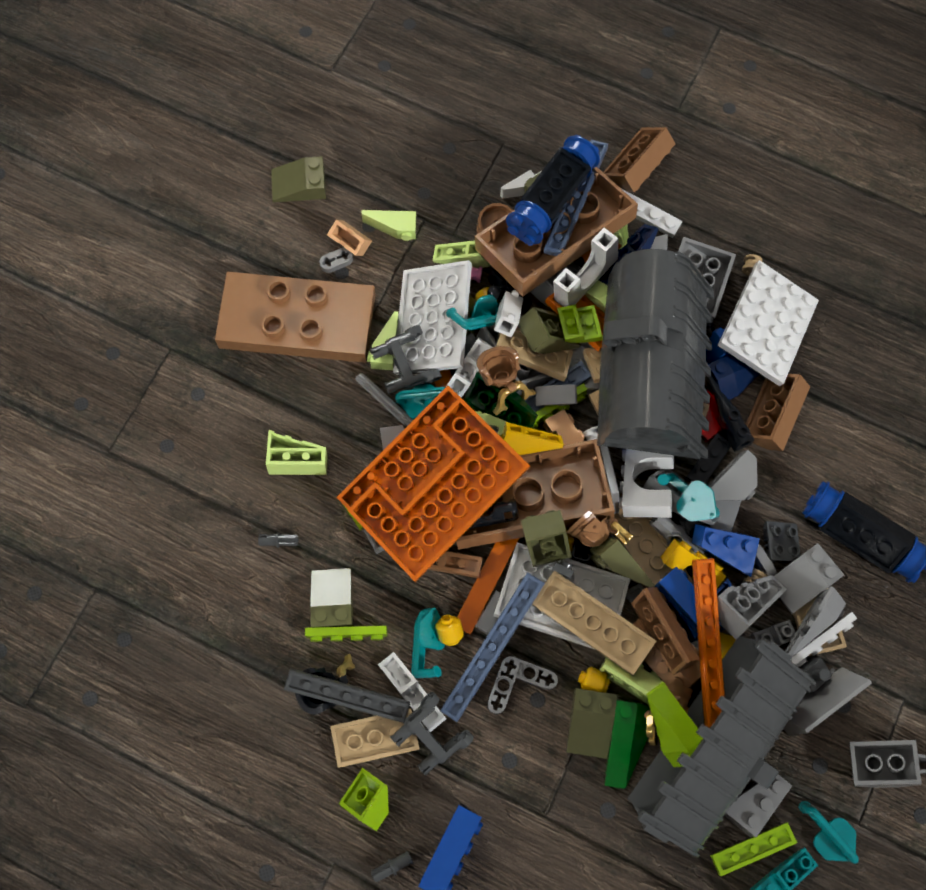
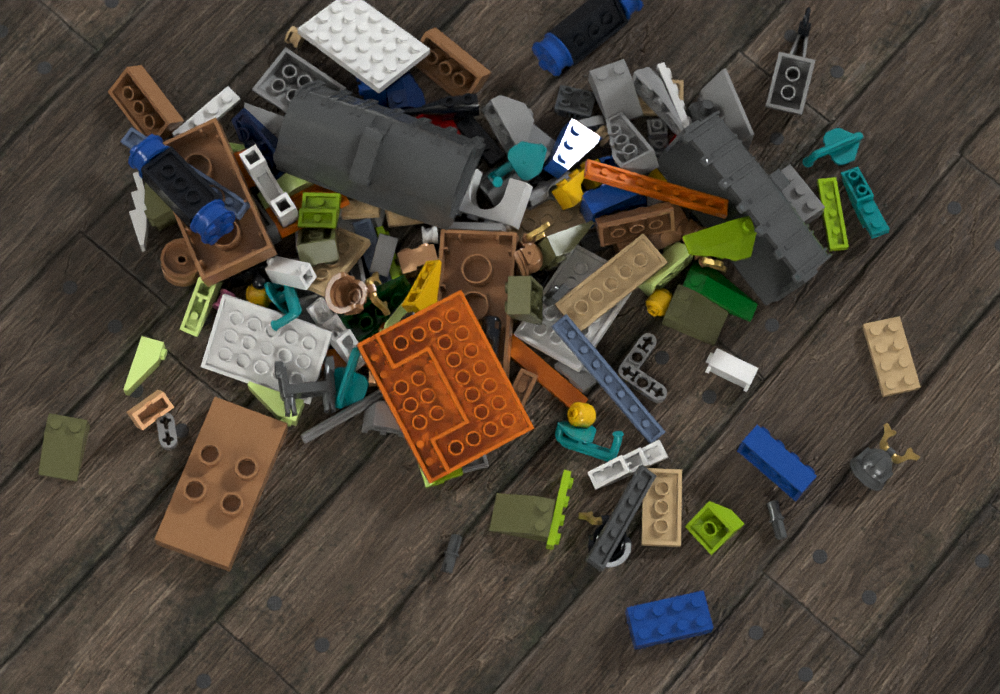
camera: 80 degrees left, 0 degrees up
yellowish green wedge [266,430,328,475] -> none
dark grey connector [390,692,474,776] -> none
none -> blue brick [625,590,714,650]
none -> white brick [705,348,758,392]

